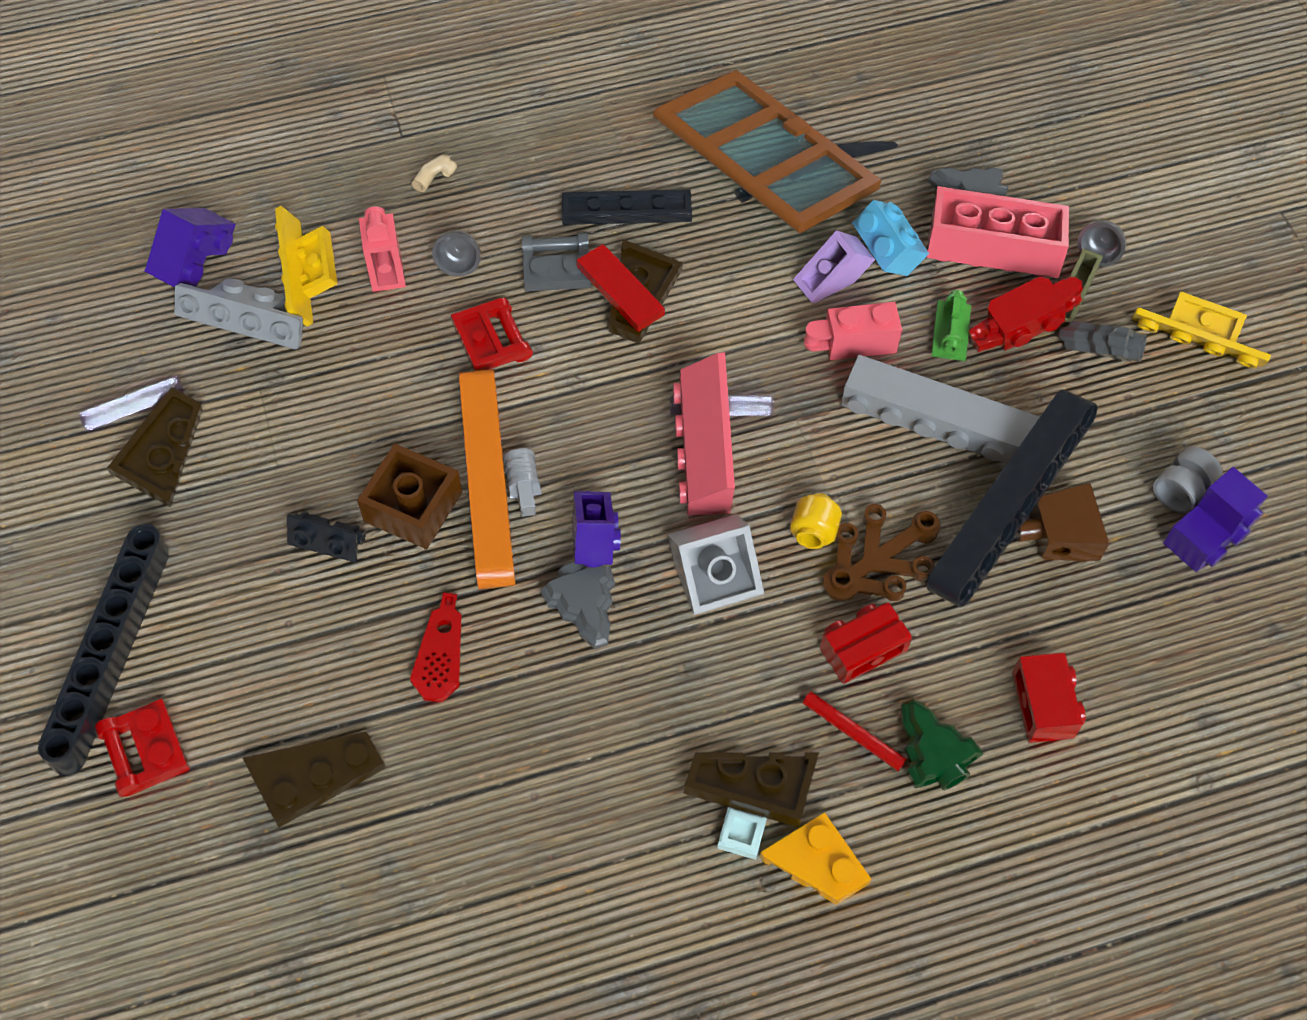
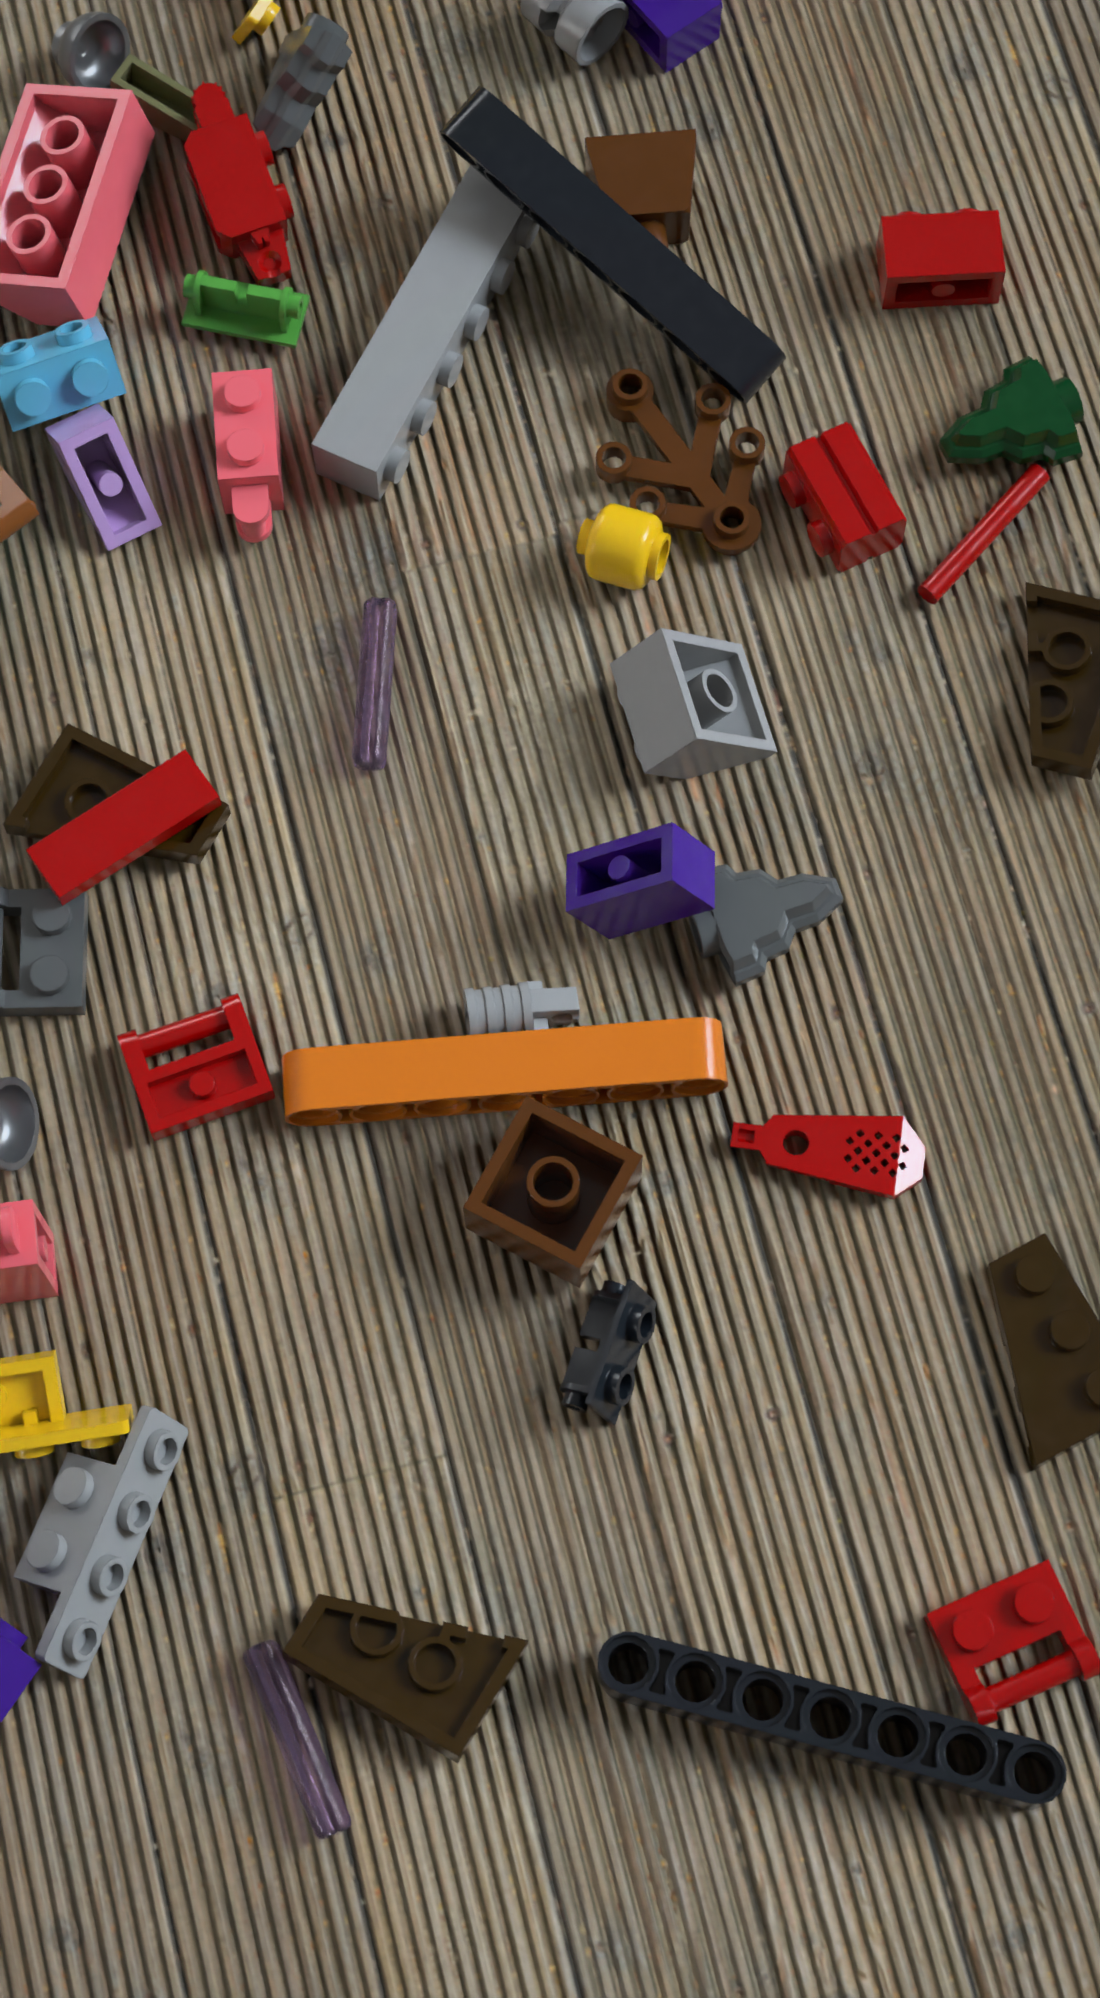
camera: 85 degrees left, 10 degrees up
coral slope [673,352,735,516] -> none

